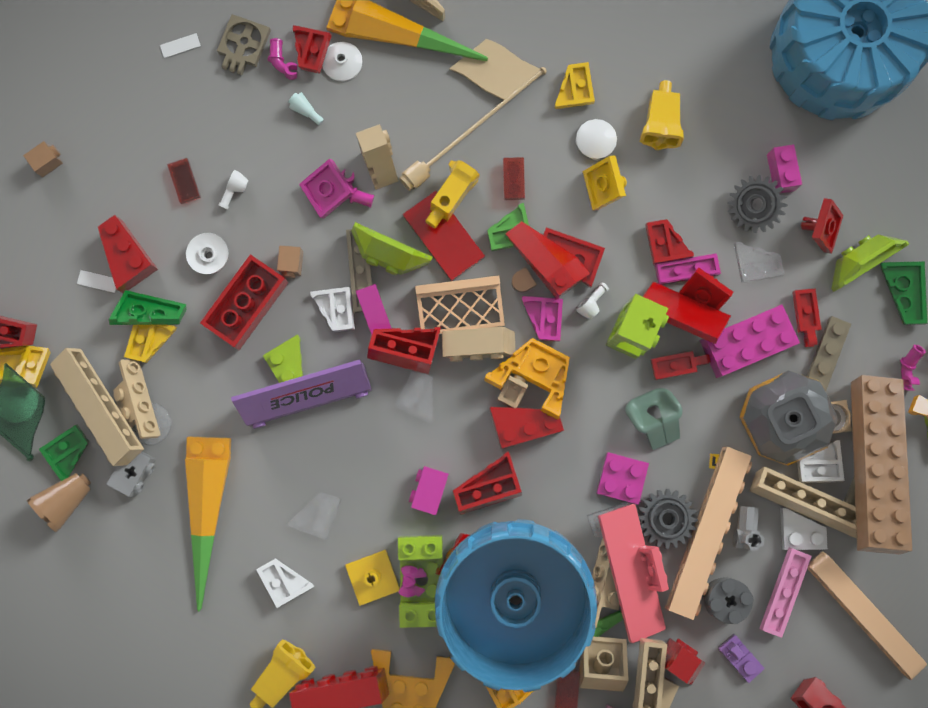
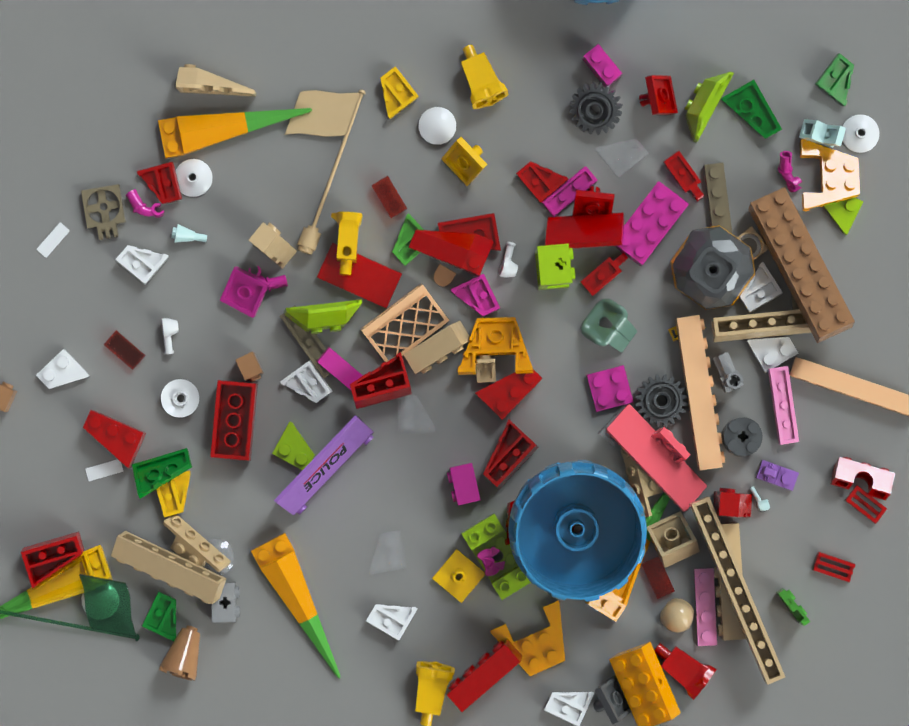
camera: 25 degrees left, 5 degrees up
none -> white wing [36,349,90,389]
none -> white wing [115,245,169,285]
none -> light aqua hand [750,486,770,511]

